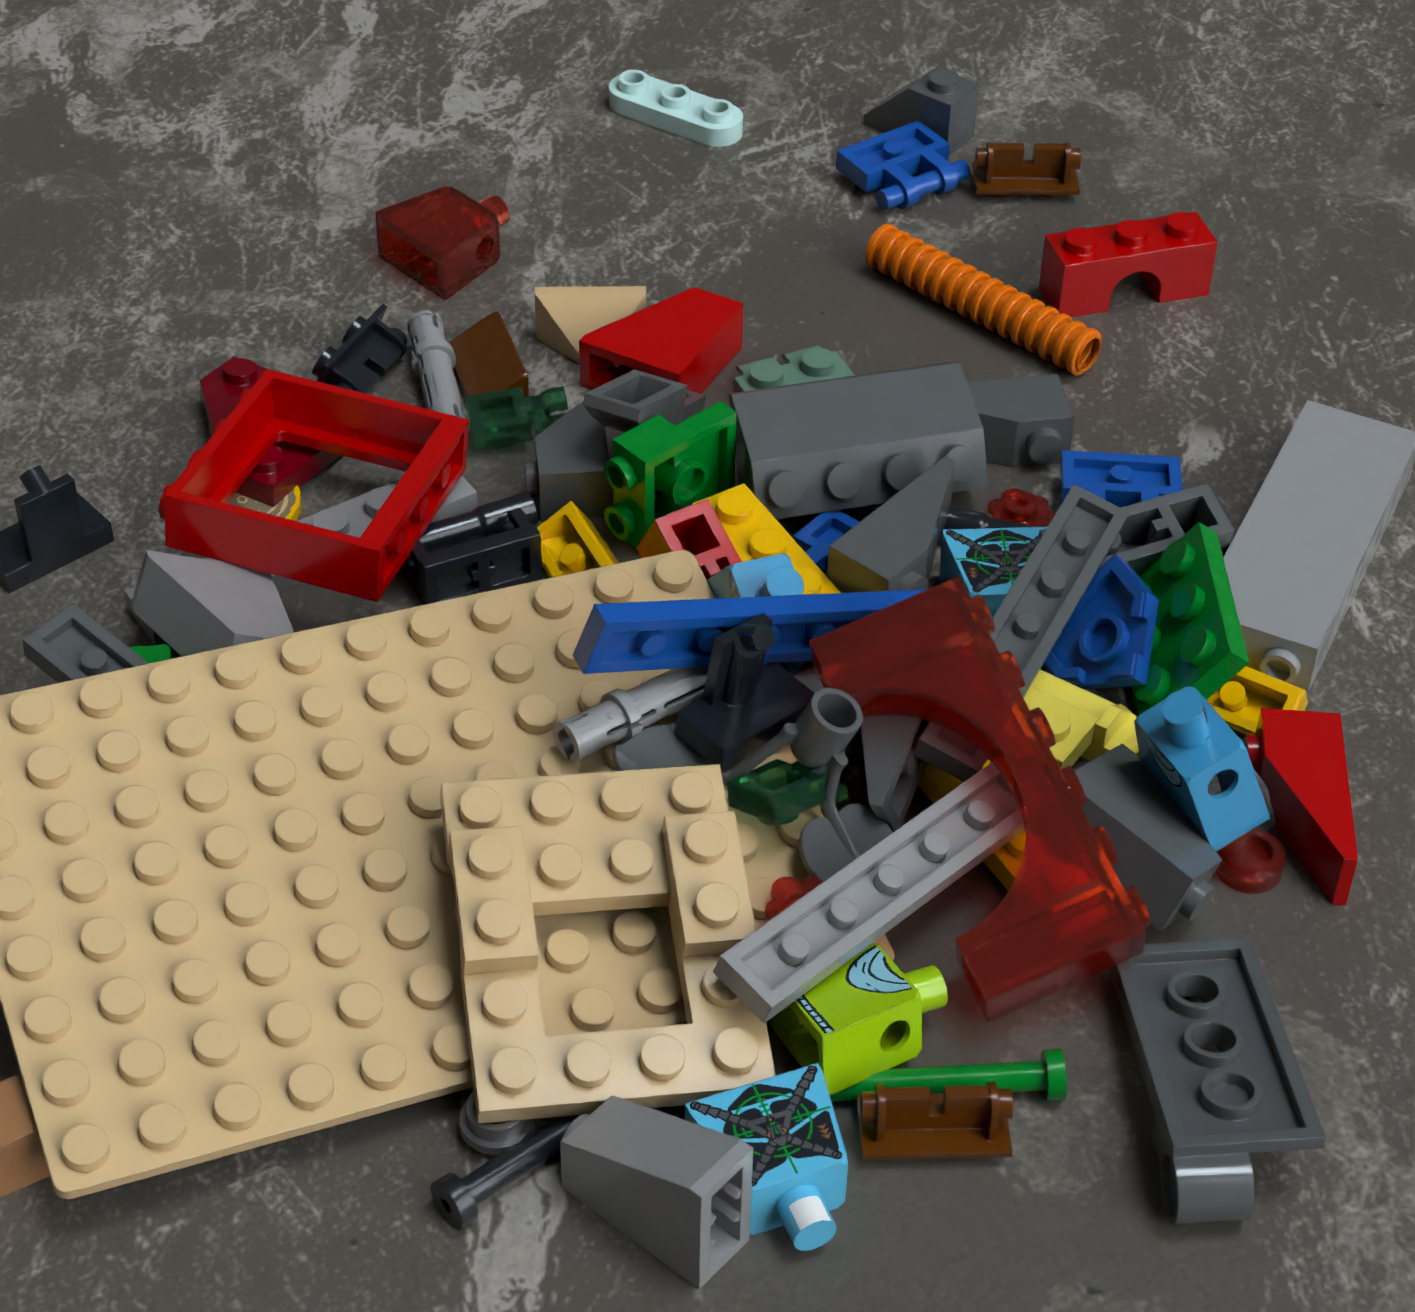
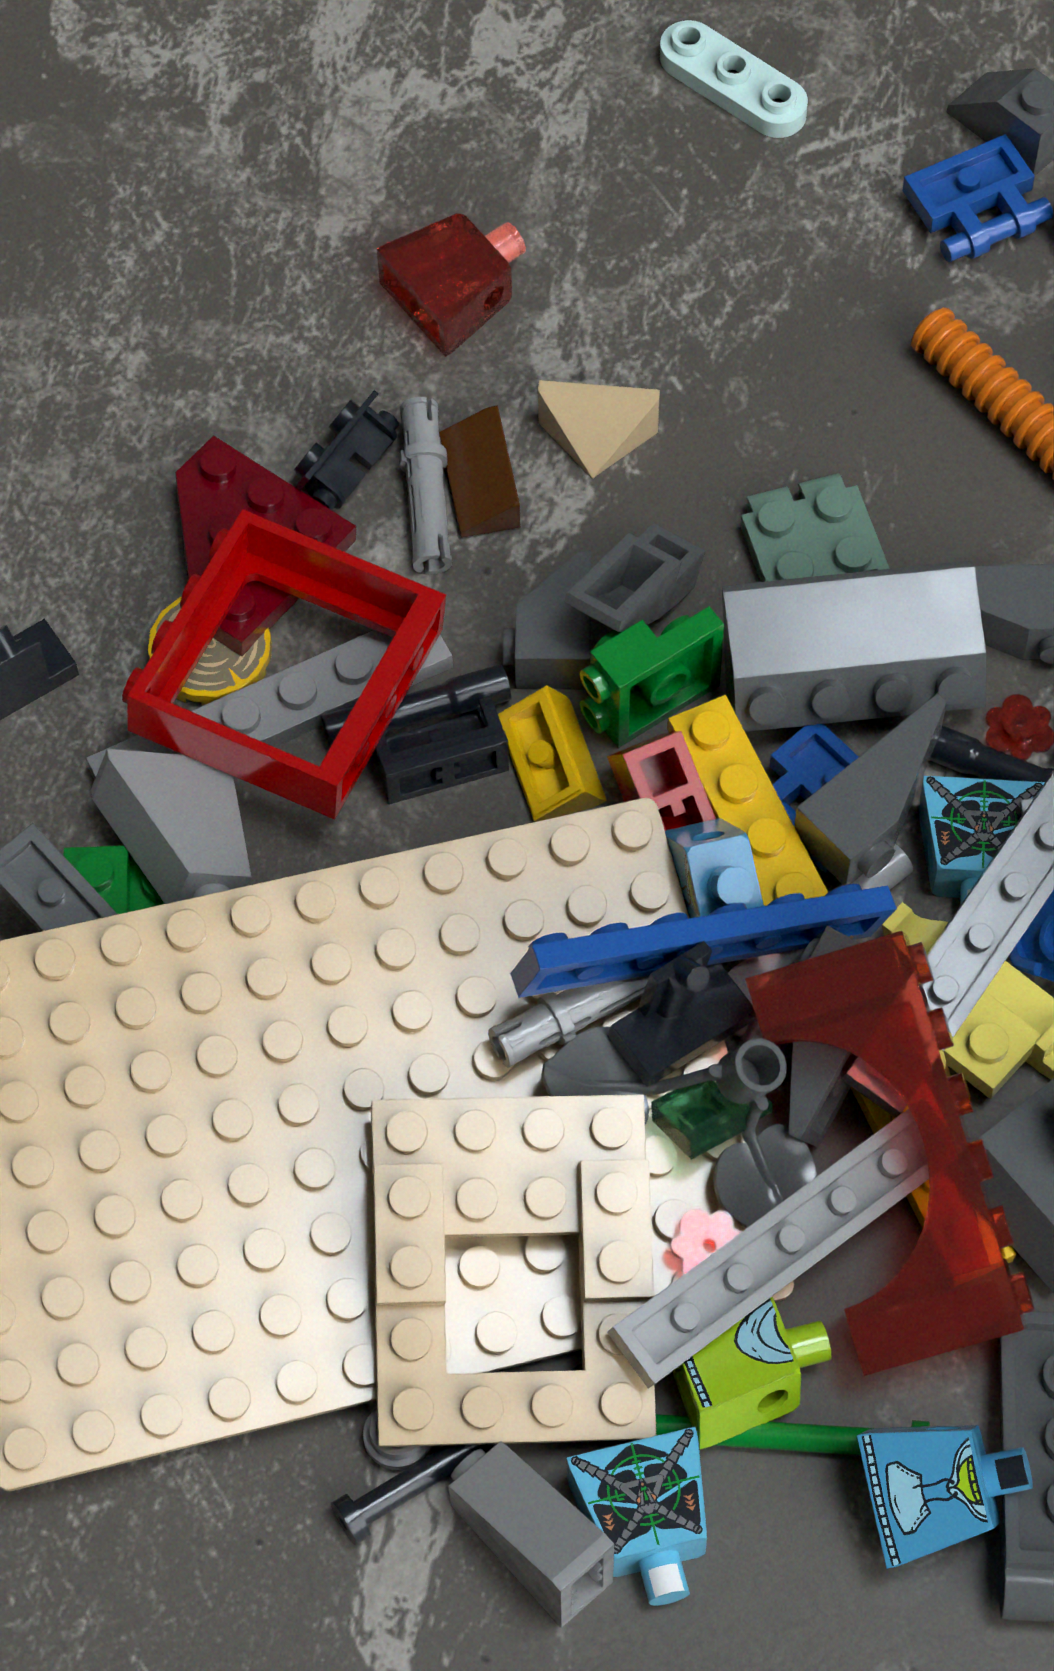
camera: 10 degrees right, 20 degrees up
clear green plate [465,386,568,450] -> none
red slope [579,287,744,394] -> none
reddish brown hinge [856,1081,1013,1160] -> none
none -> dark azure torso [857,1425,1033,1569]

